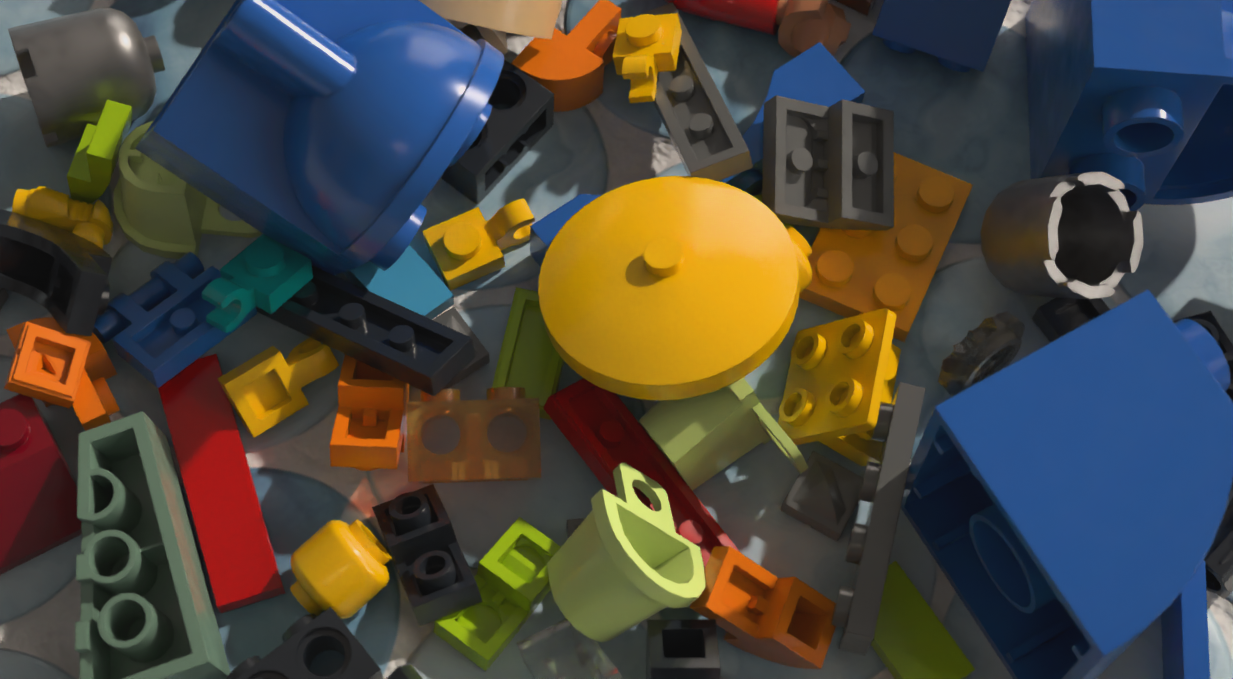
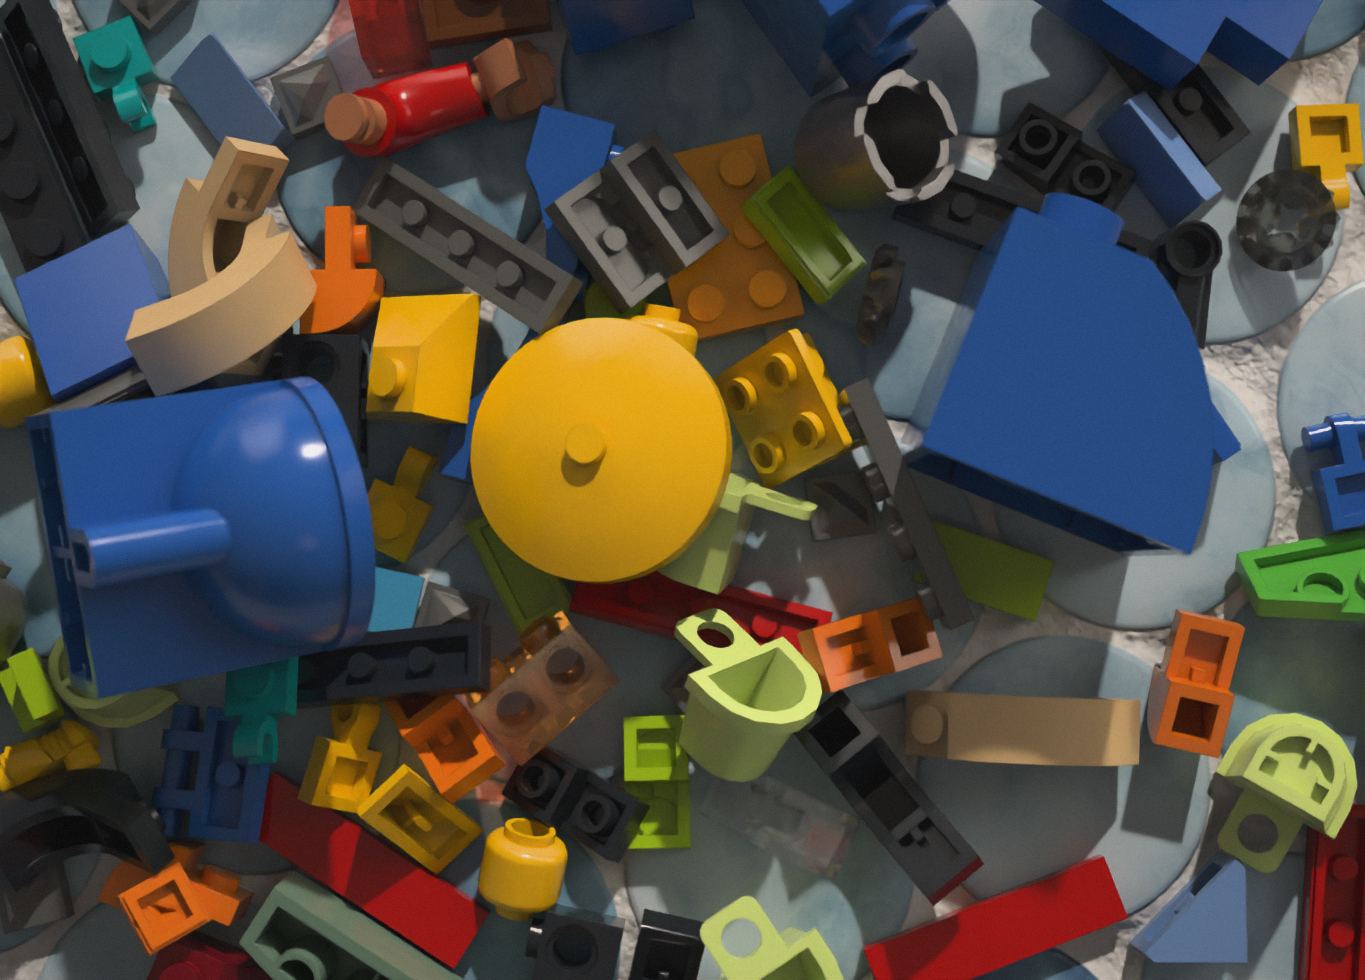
camera: 35 degrees left, 20 degrees up
yellow plate [612,13,682,103] -> none
none -> yellow slope [355,763,483,875]
none -> yellow slope [365,293,482,424]
none -> lime tile [739,164,867,306]

